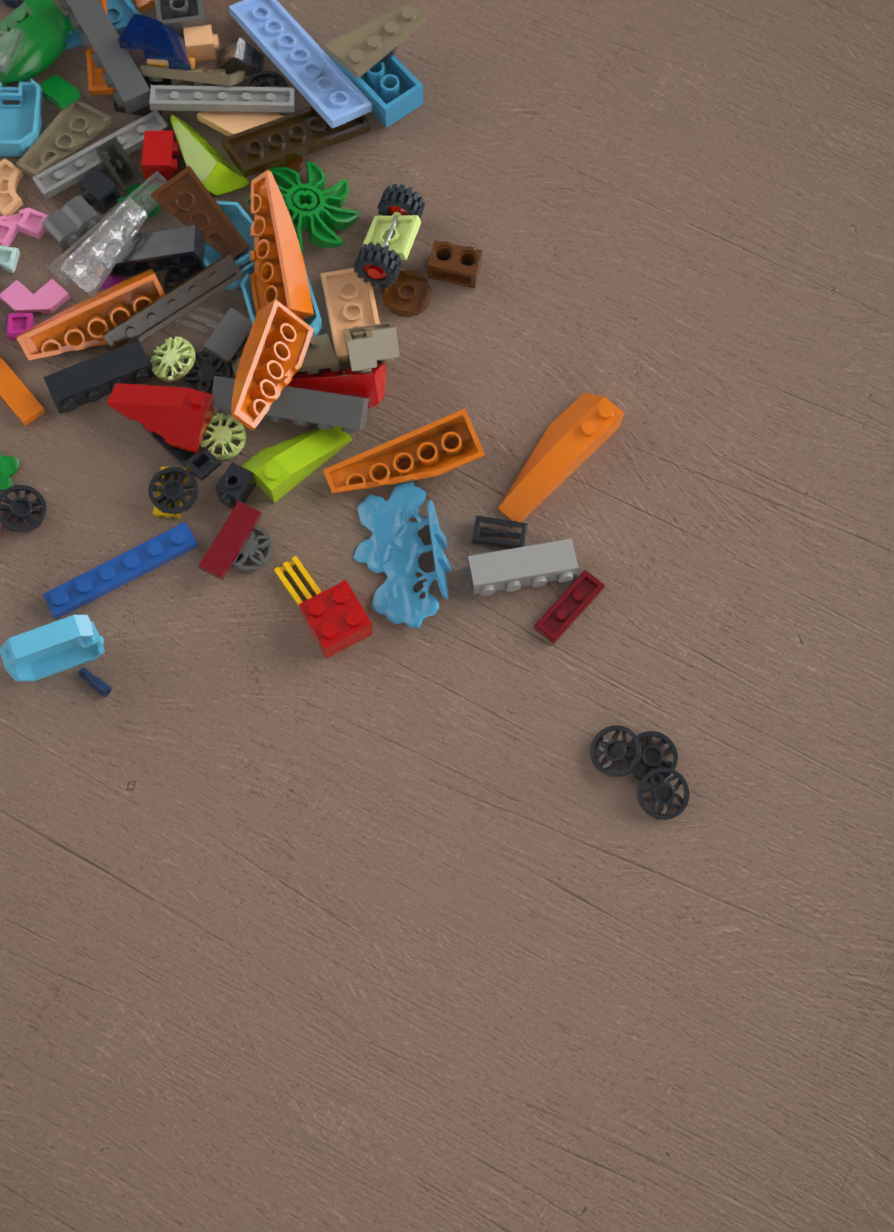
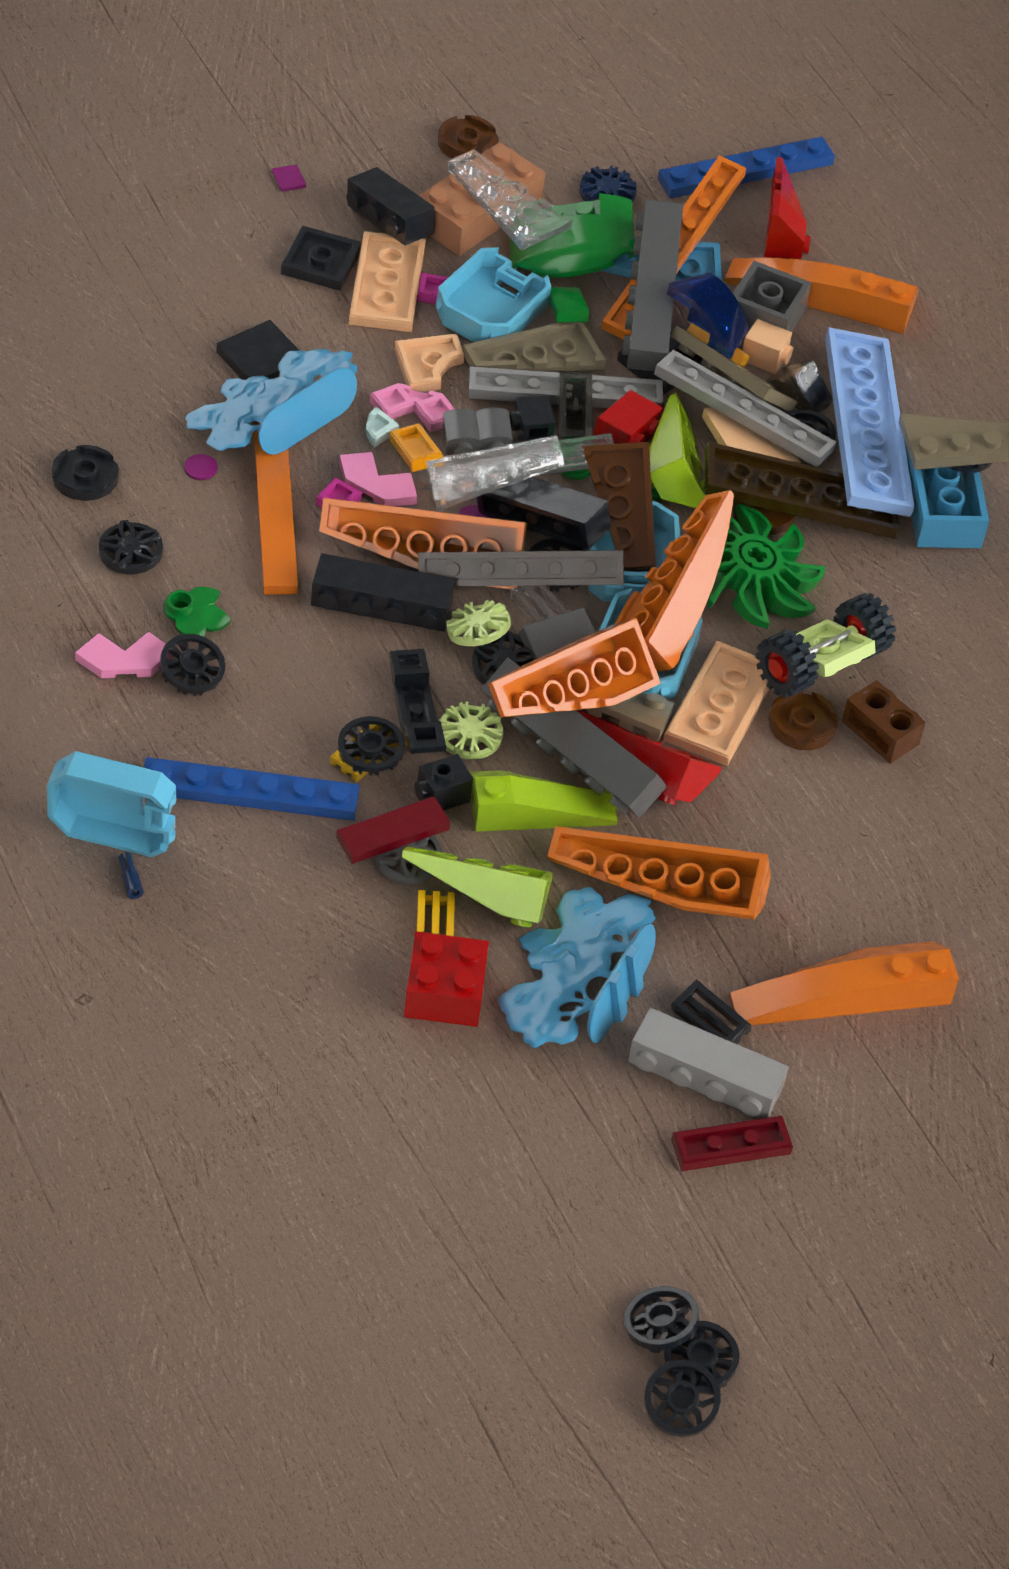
camera: 30 degrees right, 20 degrees down
red wedge [107,383,214,453] -> none
dark tan brick [343,321,400,373] -> none
none -> light orange tile [389,423,444,472]
none -> lime wedge [402,846,554,927]

